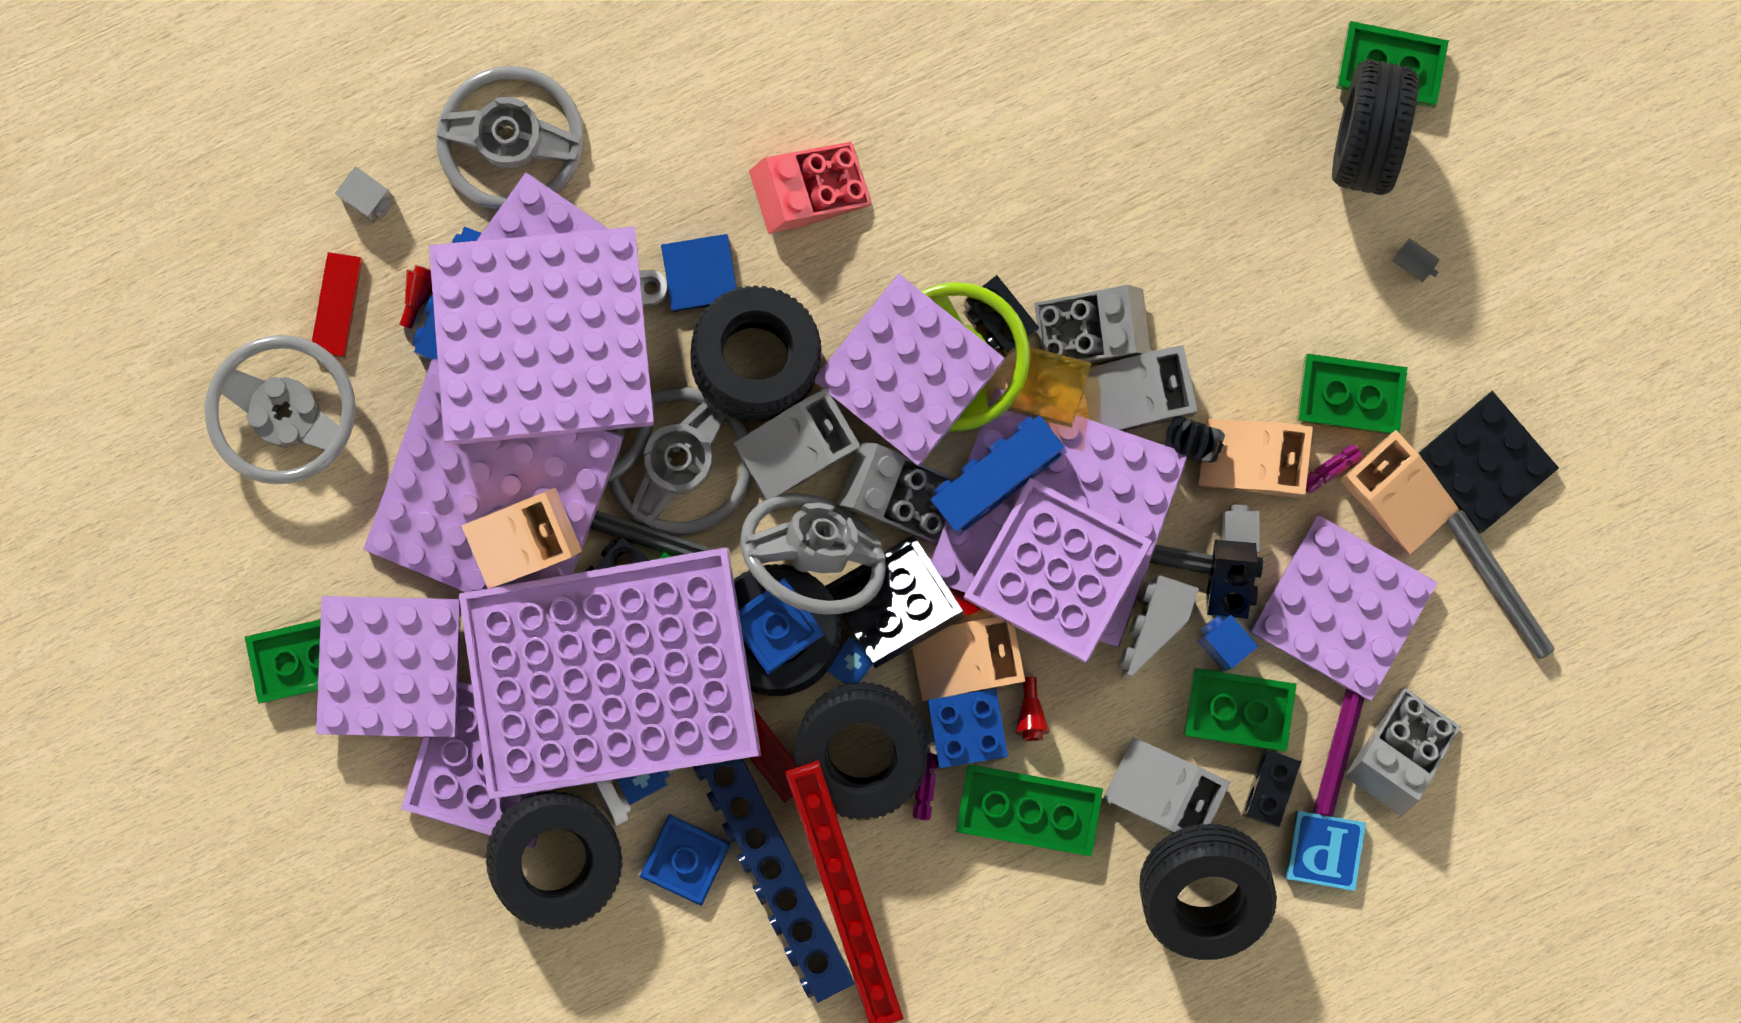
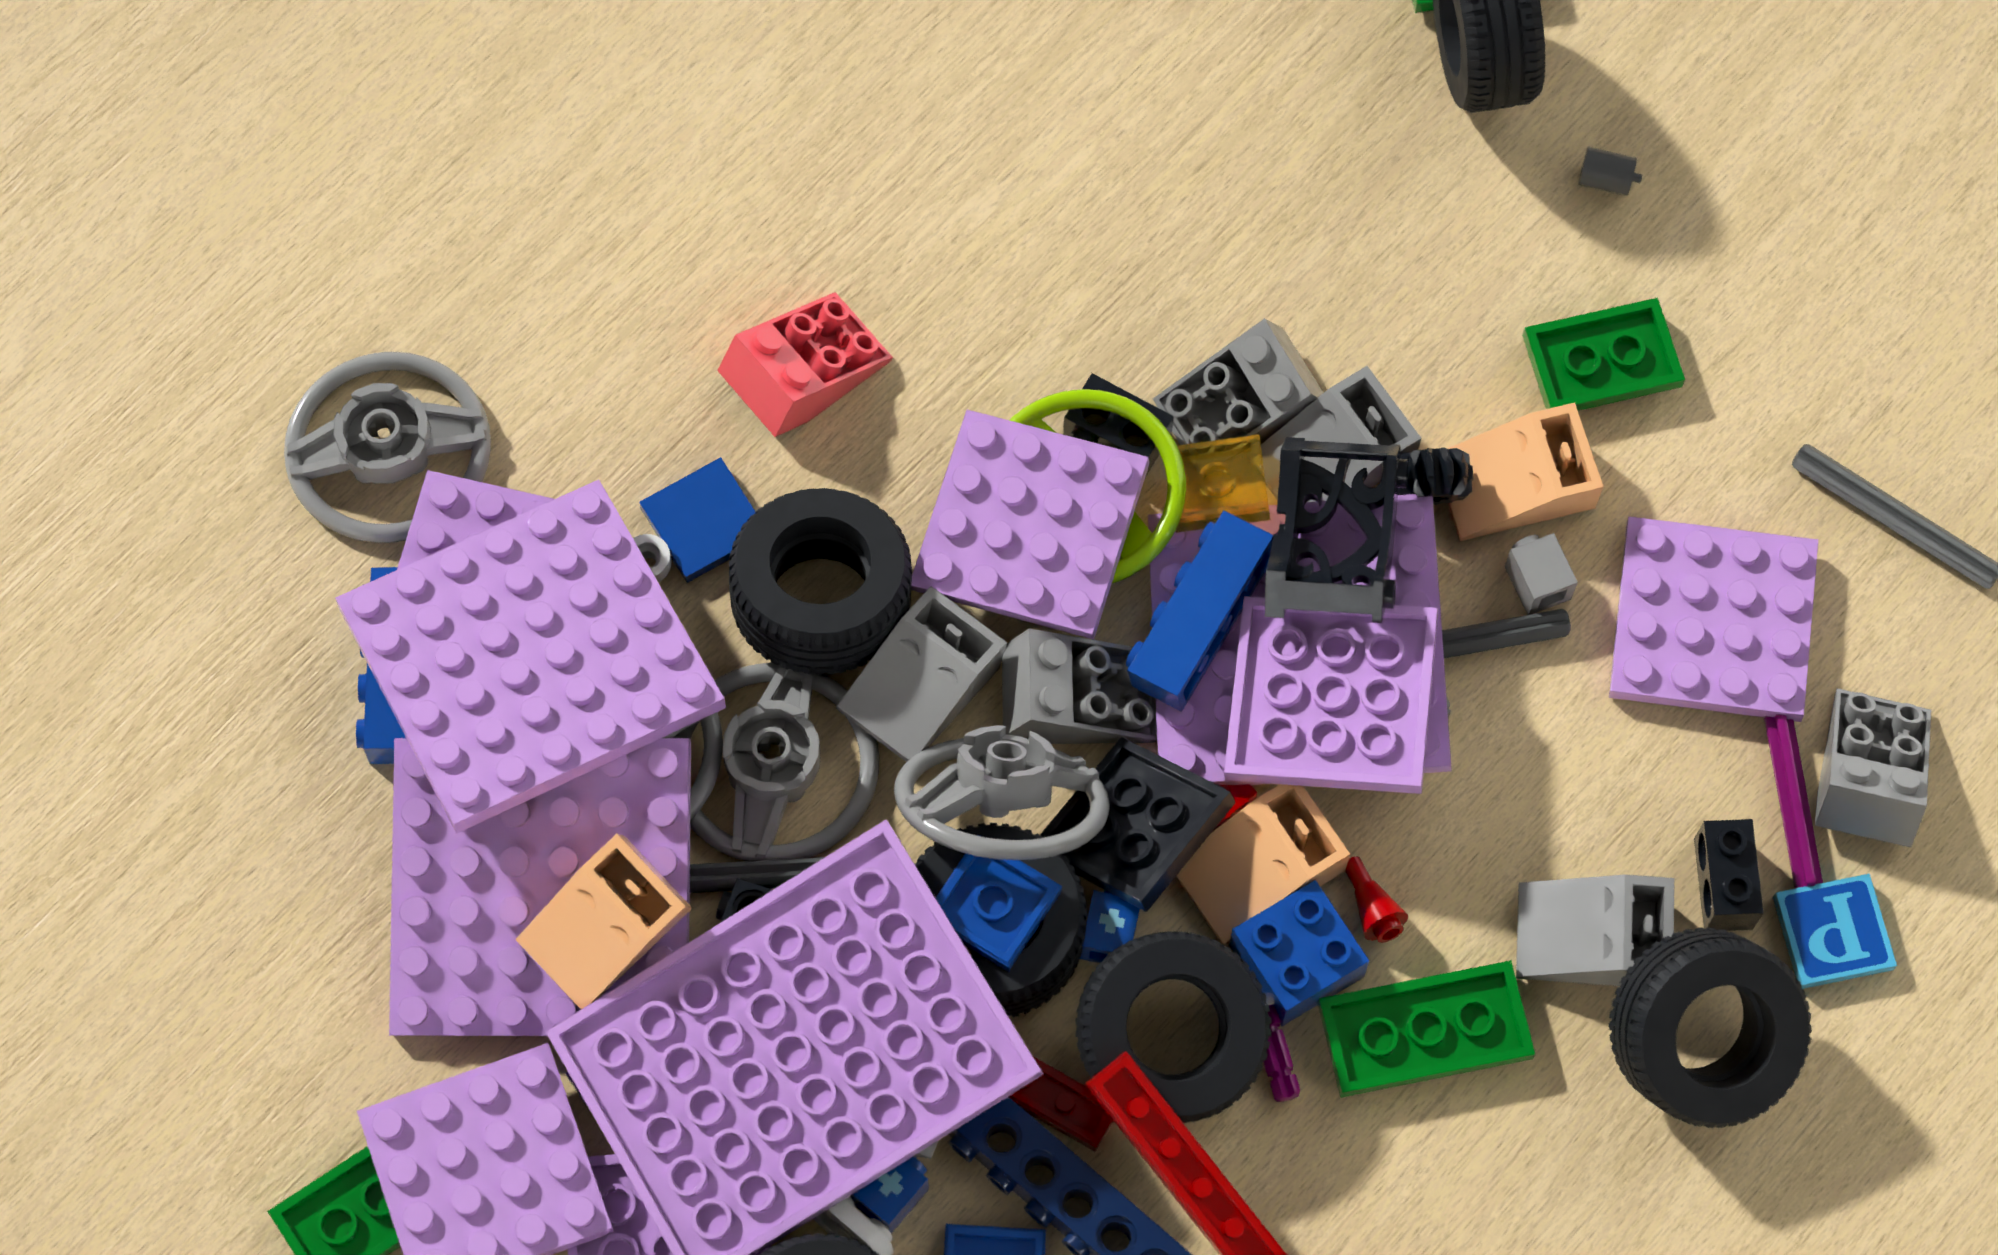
camera: 20 degrees left, 15 degrees down
light grey piece [205,335,356,484] -> none
red tile [312,252,363,358] -> none
light grey brick [335,166,393,223] -> none
red cone [399,265,432,329] -> none
light grey slope [1118,575,1199,679] -> none
green plate [1183,668,1297,752] -> none
blue brick [1196,615,1258,672] -> none
black brick [1205,539,1263,619] -> none
magenta axle [1306,444,1363,493] -> none
light nougat slope [1339,430,1459,555] -> none
black plate [1418,390,1559,534] -> none
none -> black fence [1265,437,1409,623]

